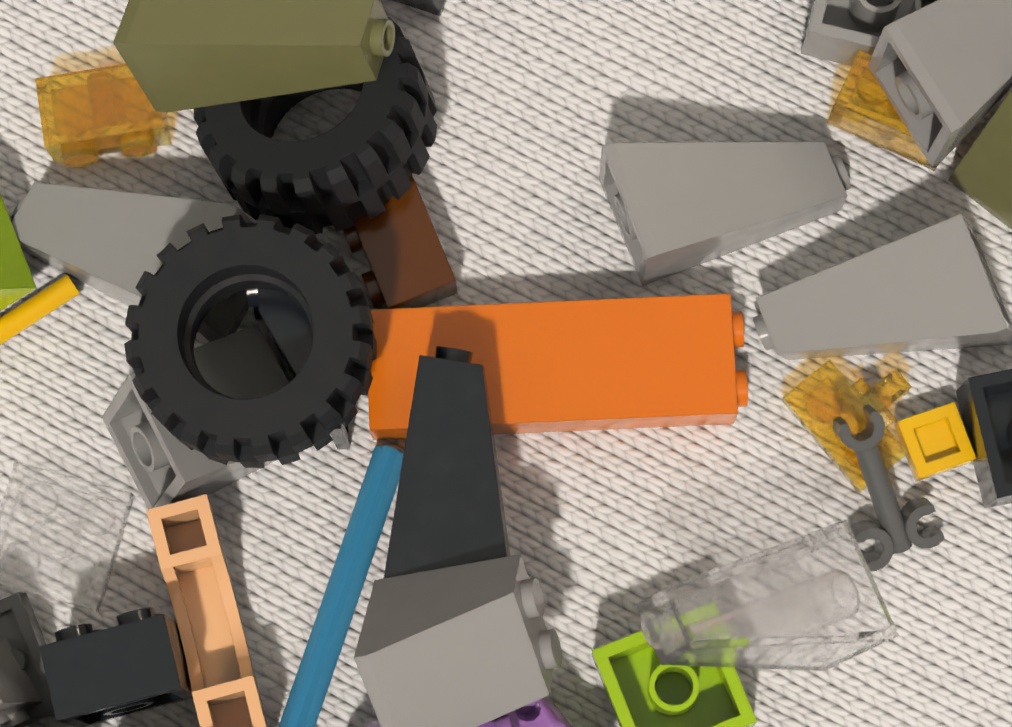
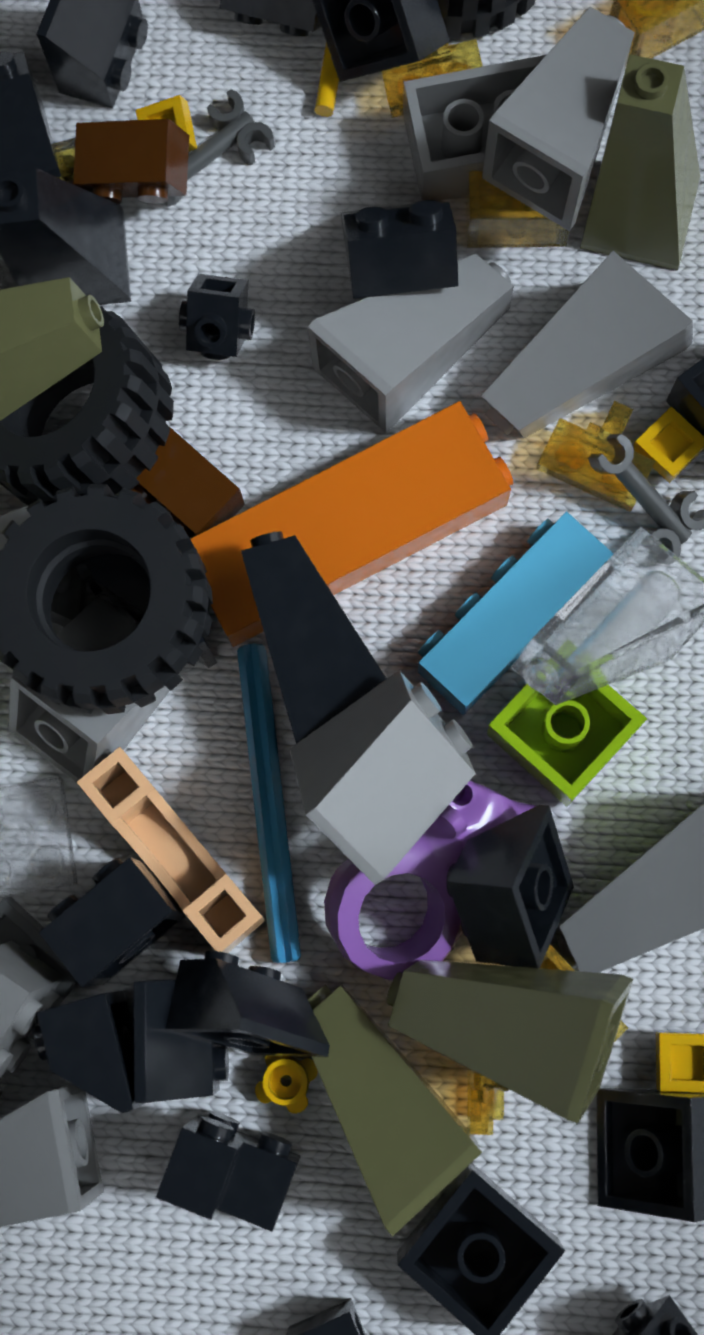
camera: 20 degrees left, 0 degrees up
none -> black brick [179,274,255,360]
none -> black slope [341,200,459,299]
none -> medium azure brick [418,511,614,716]

